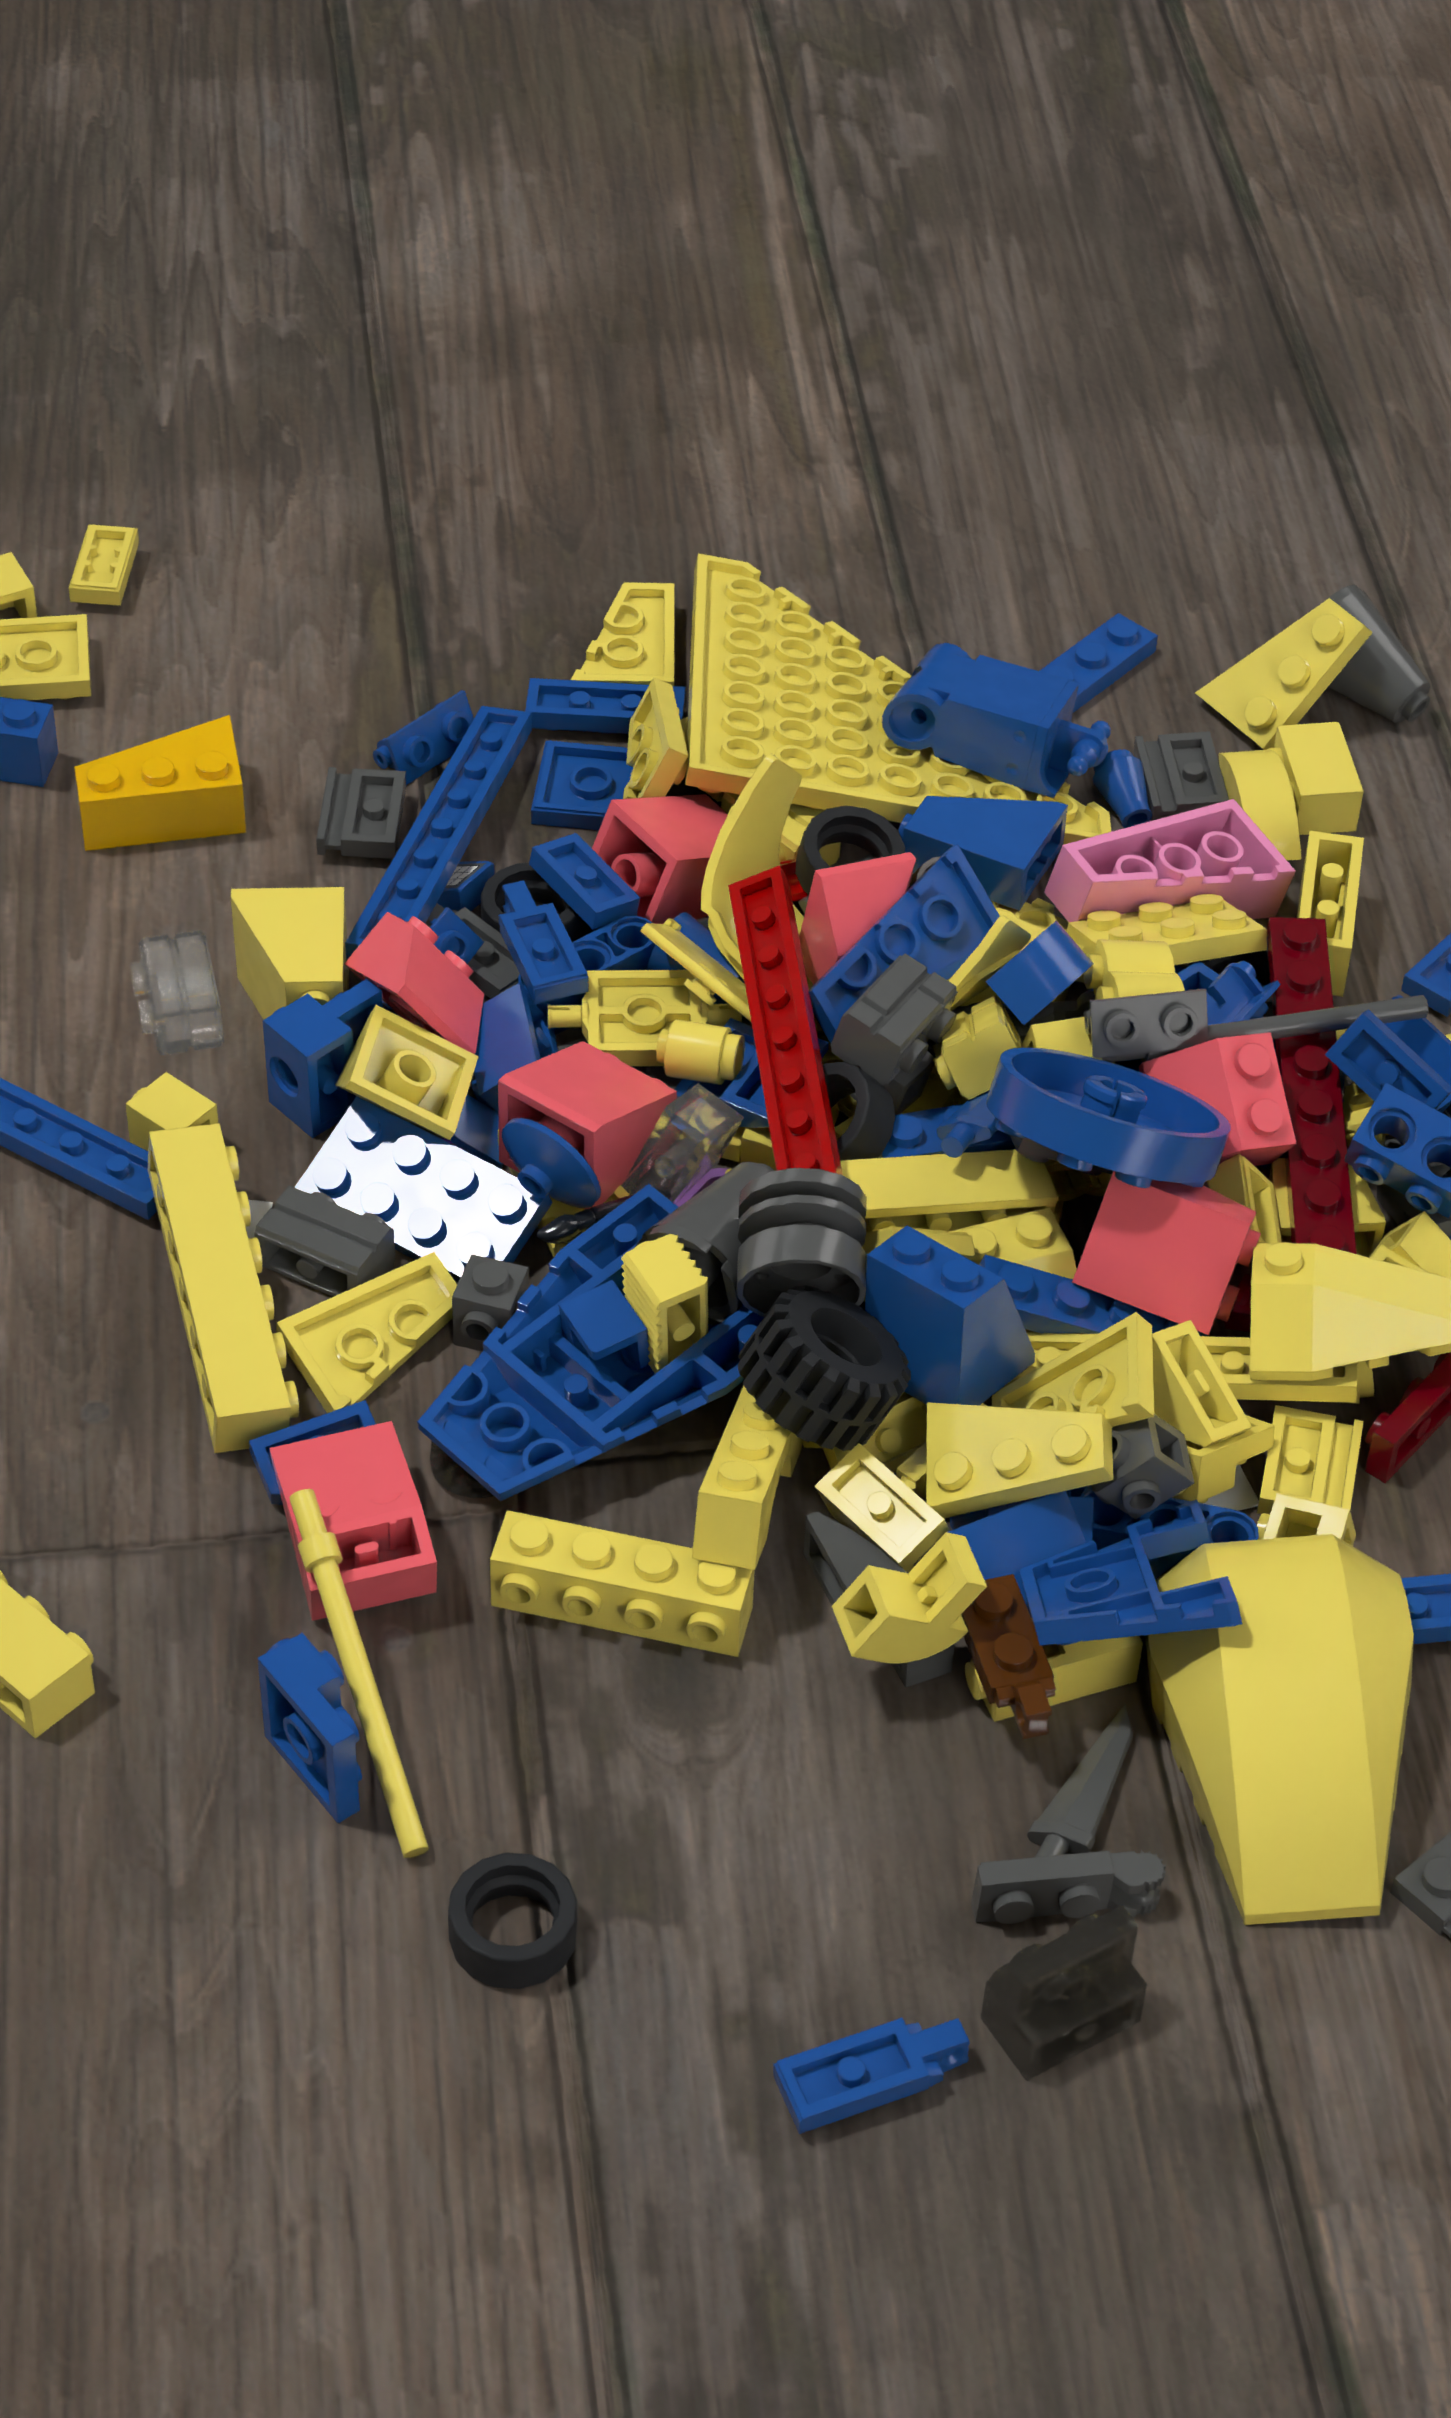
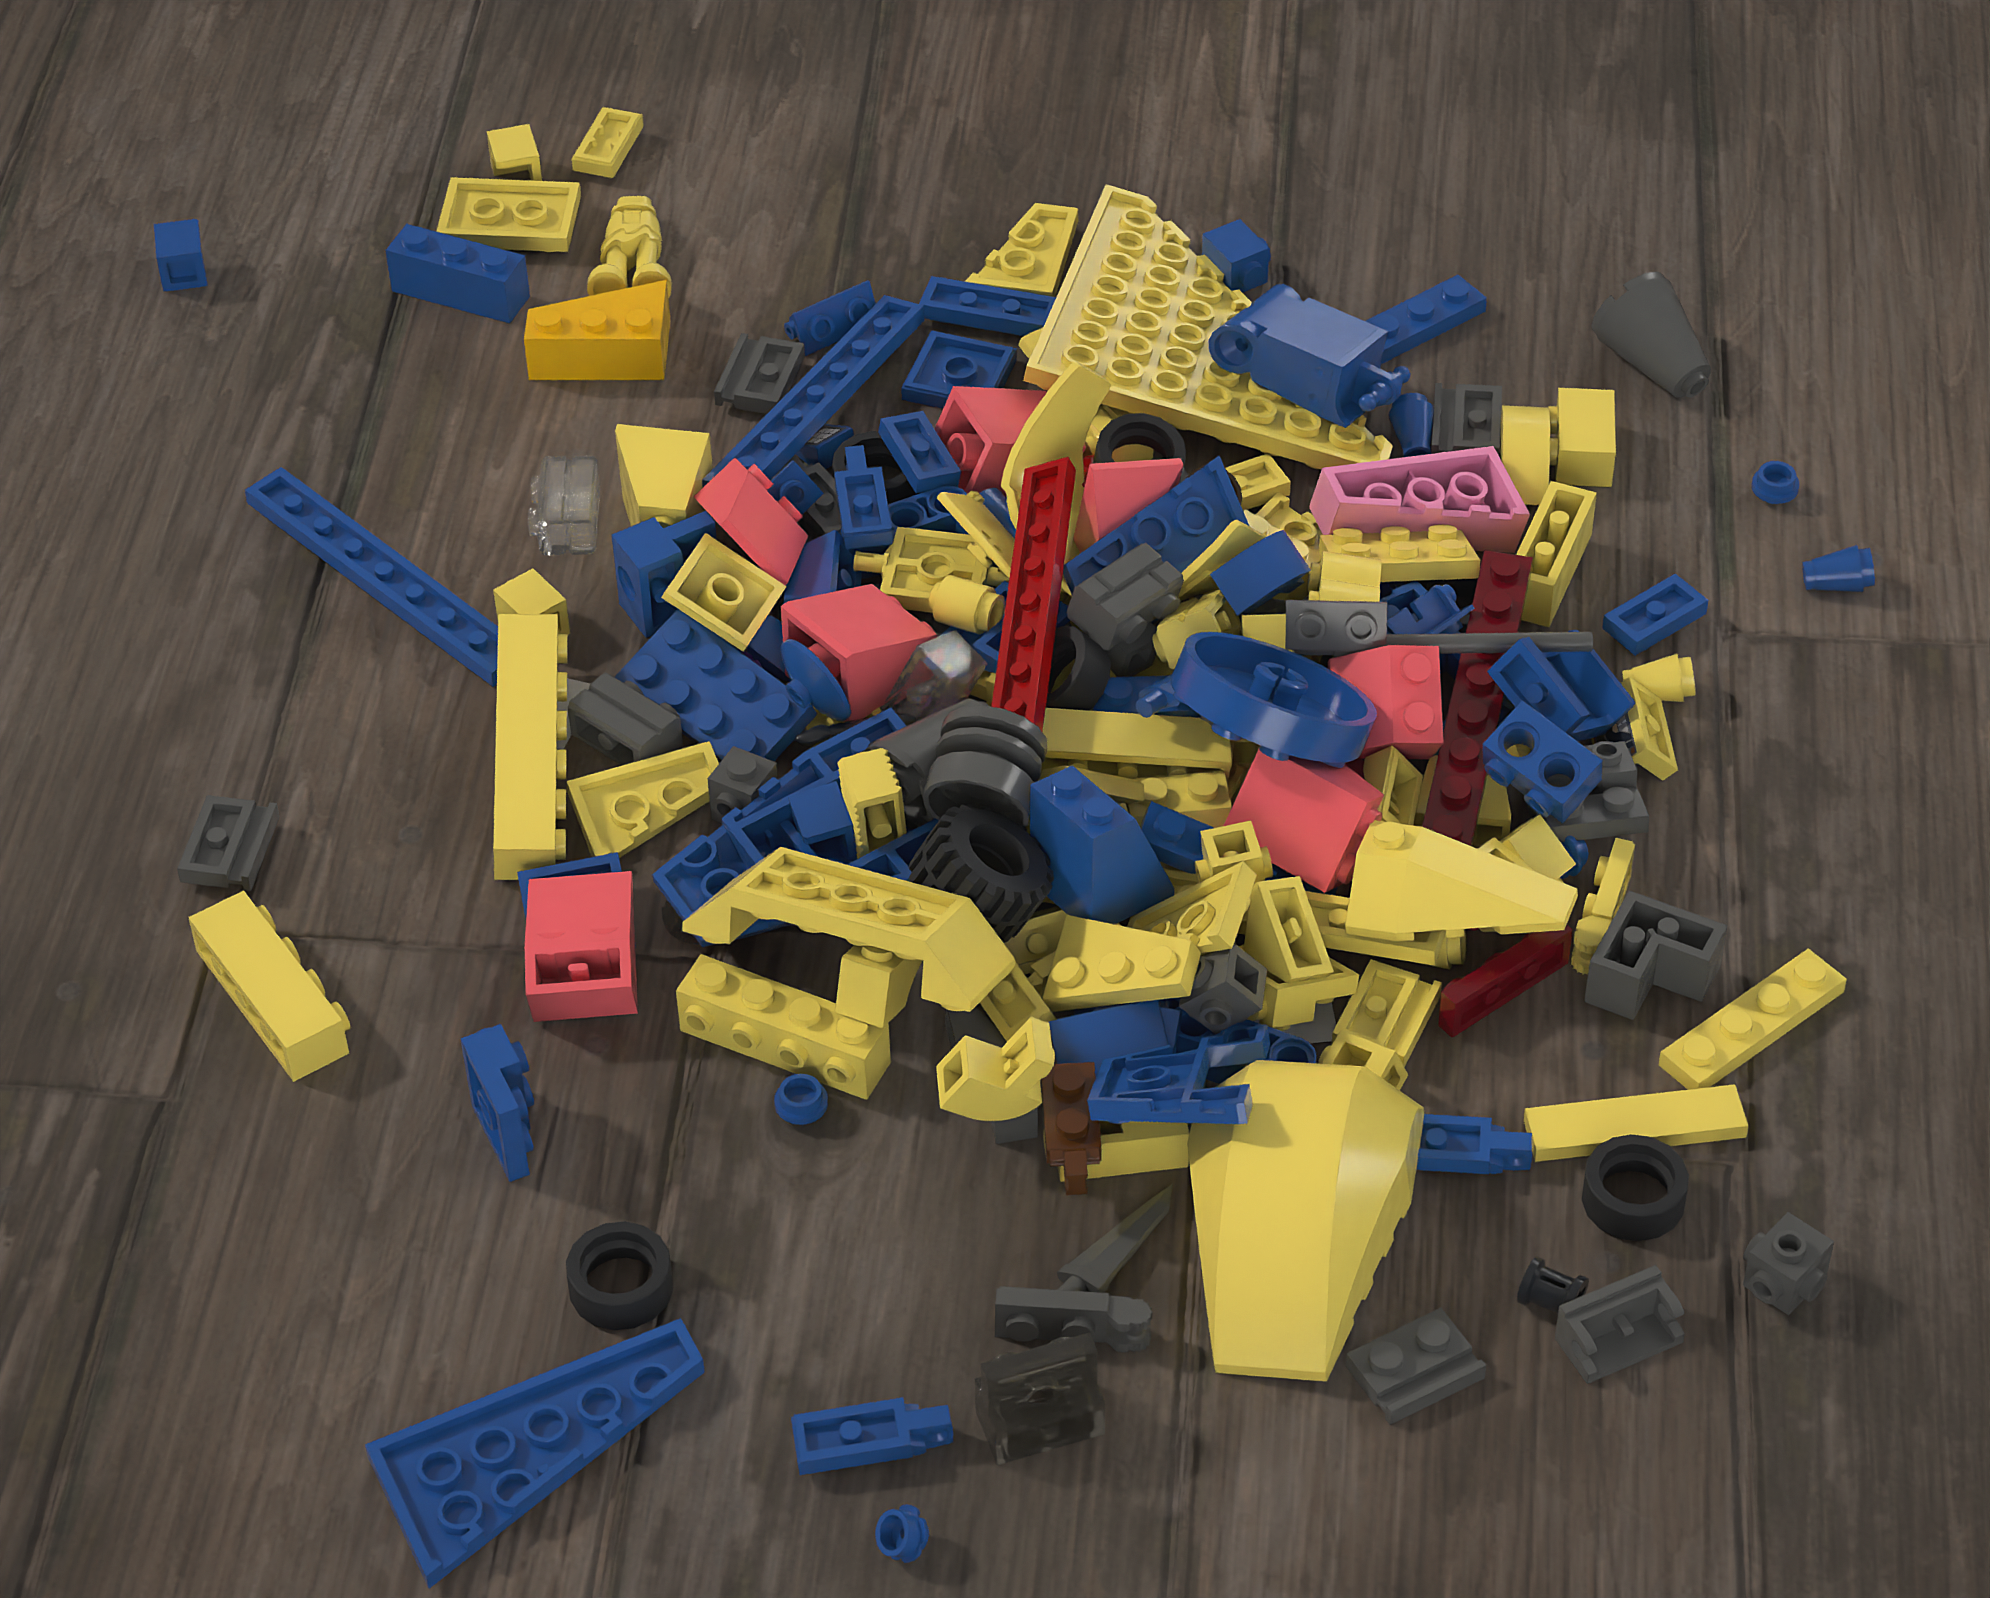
camera: 15 degrees right, 0 degrees up
light yellow bar [289,1489,429,1858] -> none
light yellow wing [623,677,688,799] -> none
blue slope [898,796,1068,911] -> none
light yellow wing [1195,598,1373,750] -> none
none -> blue wing [365,1318,705,1589]
none -> light yellow piece [587,196,672,299]
none -> light yellow slope [682,847,1015,1012]
none -> blue plate [774,1074,828,1125]
none -> blue plate [875,1504,929,1563]
none -> light yellow brick [1195,821,1273,897]
none -> blue brick [1202,219,1271,293]

